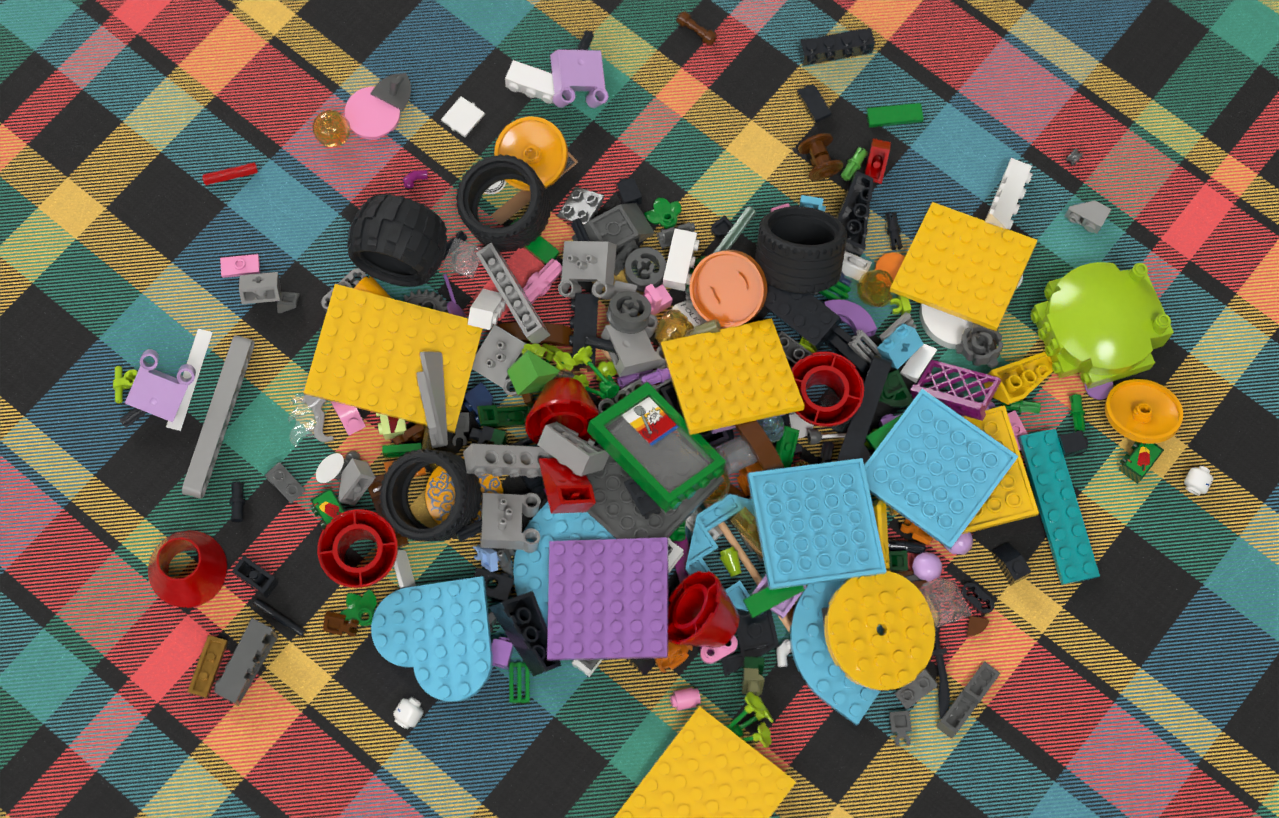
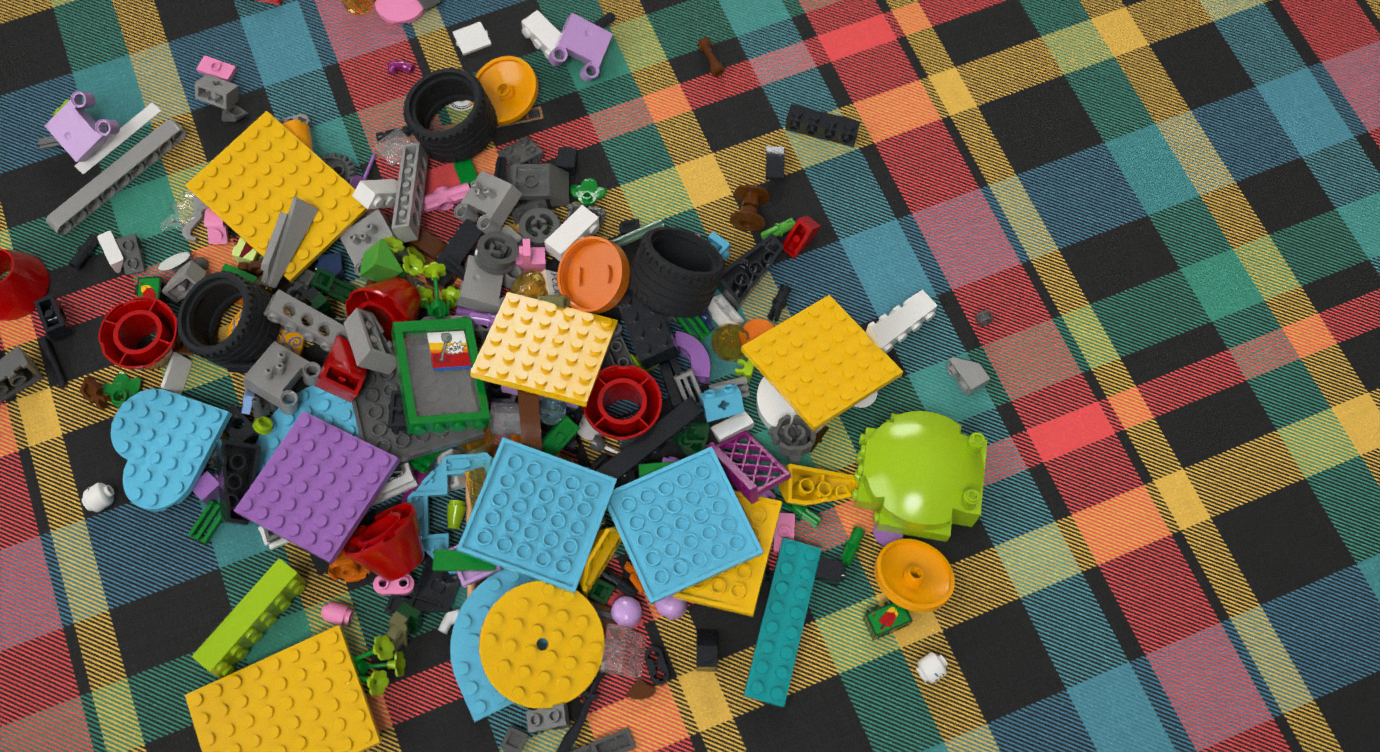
camera: 30 degrees right, 5 degrees down
black tyre [347,195,447,287] -> none
green tile [866,103,924,127] -> none
none -> white slope [97,231,124,273]
none -> lime brick [191,558,307,679]
none -> lime plate [253,416,273,435]

